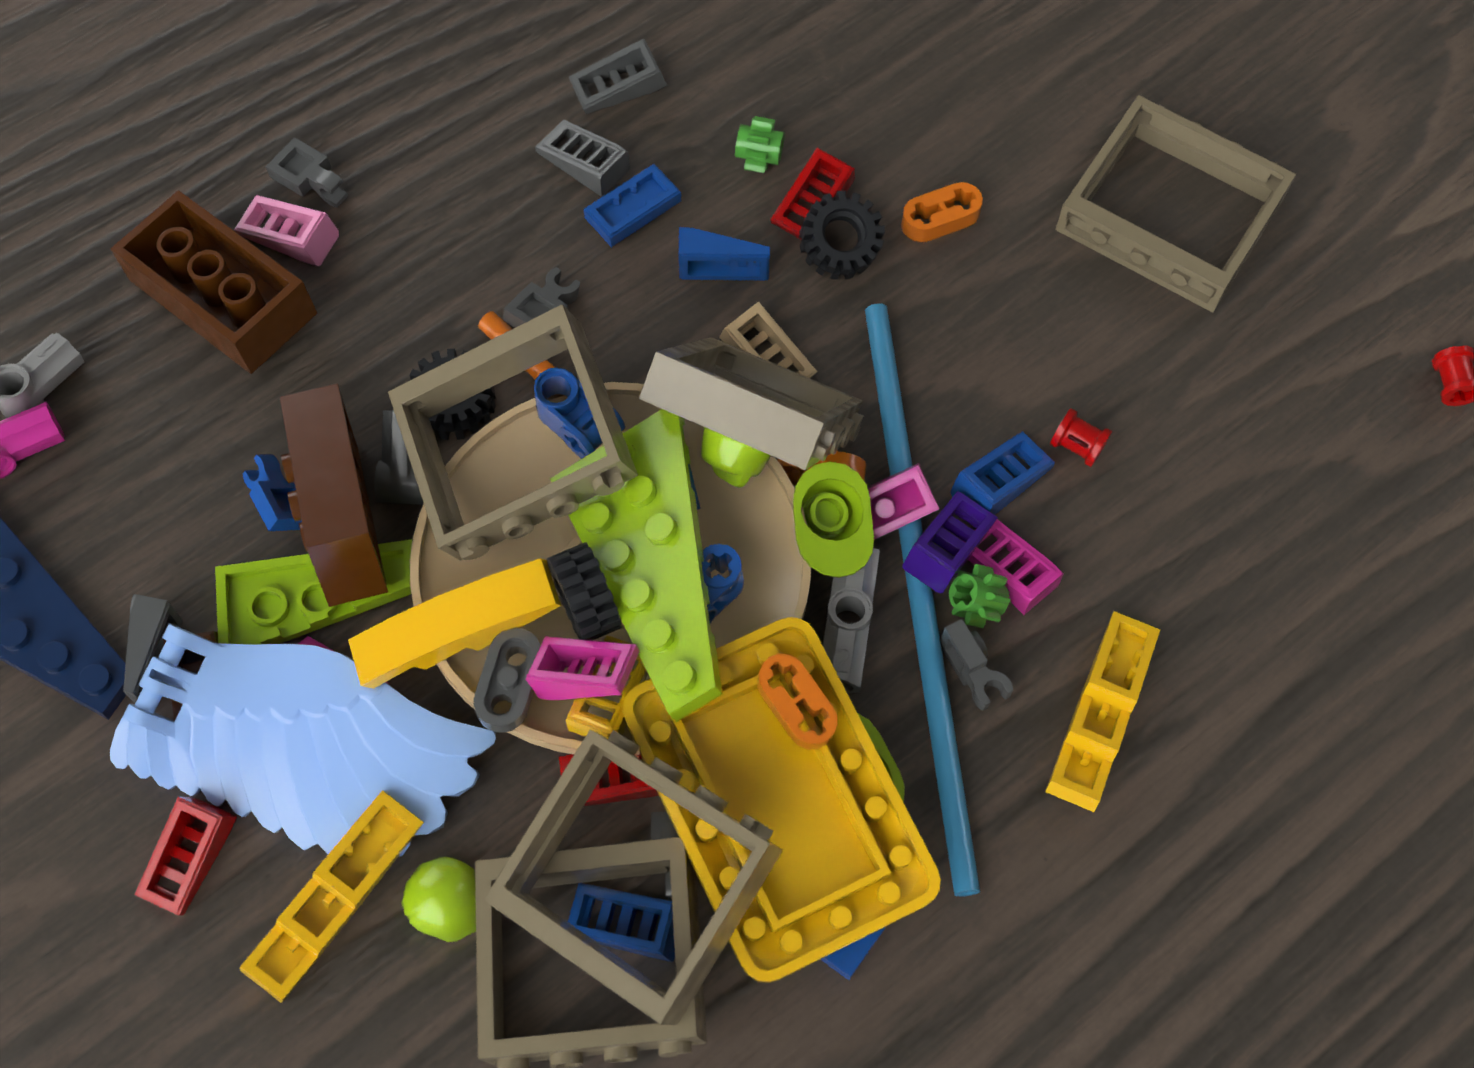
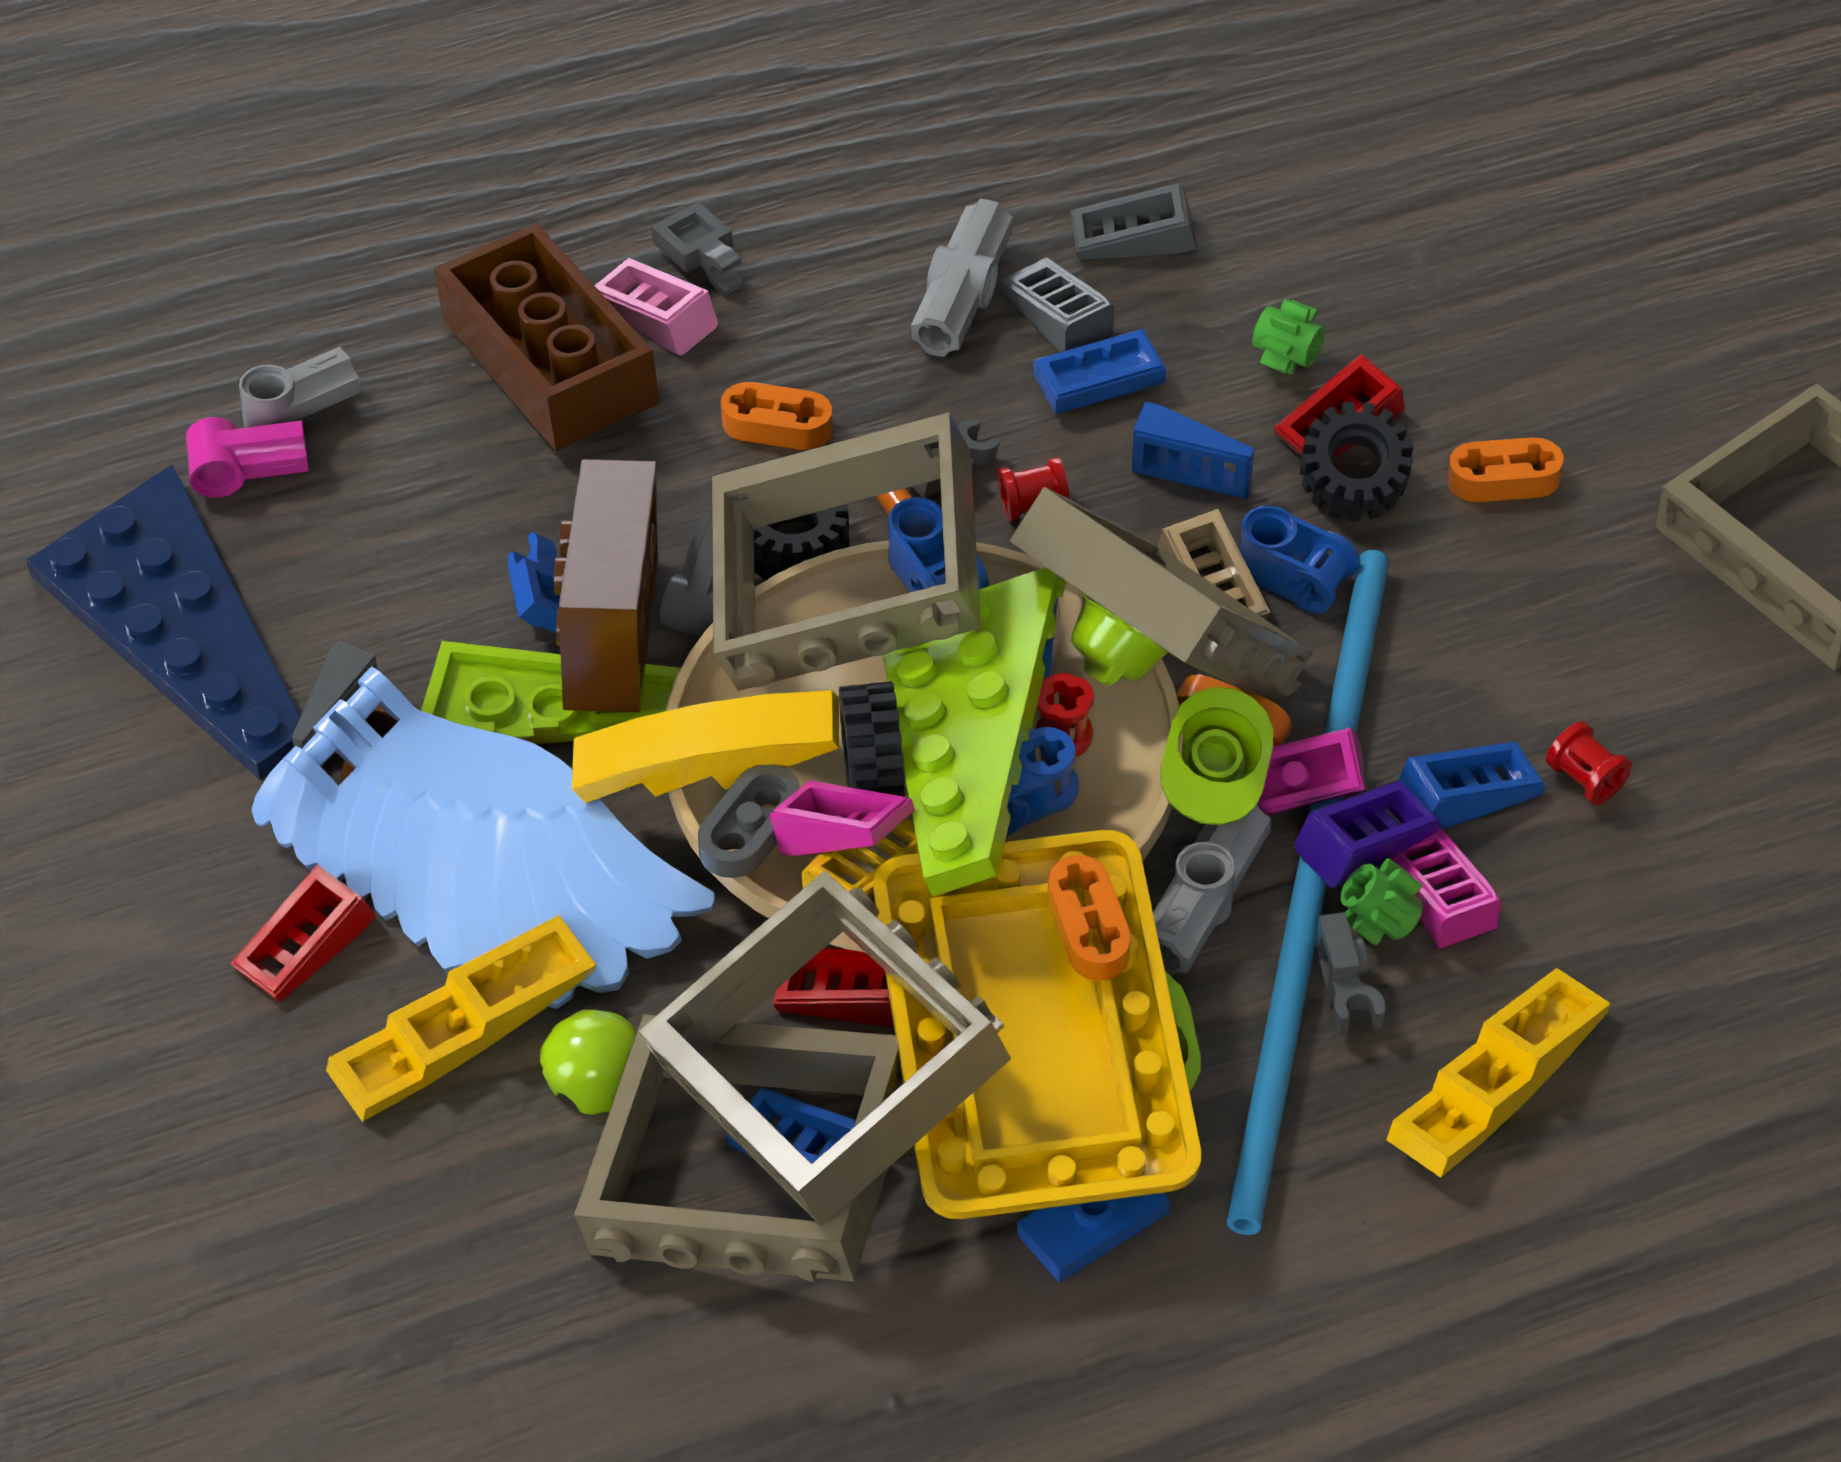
camera: 20 degrees right, 15 degrees down
none -> orange beam [721,382,833,450]
none -> light grey piece [911,199,1013,357]
none -> red bush [997,456,1070,522]
none -> red bush [1035,673,1094,758]
none -> blue piece [1239,506,1360,613]

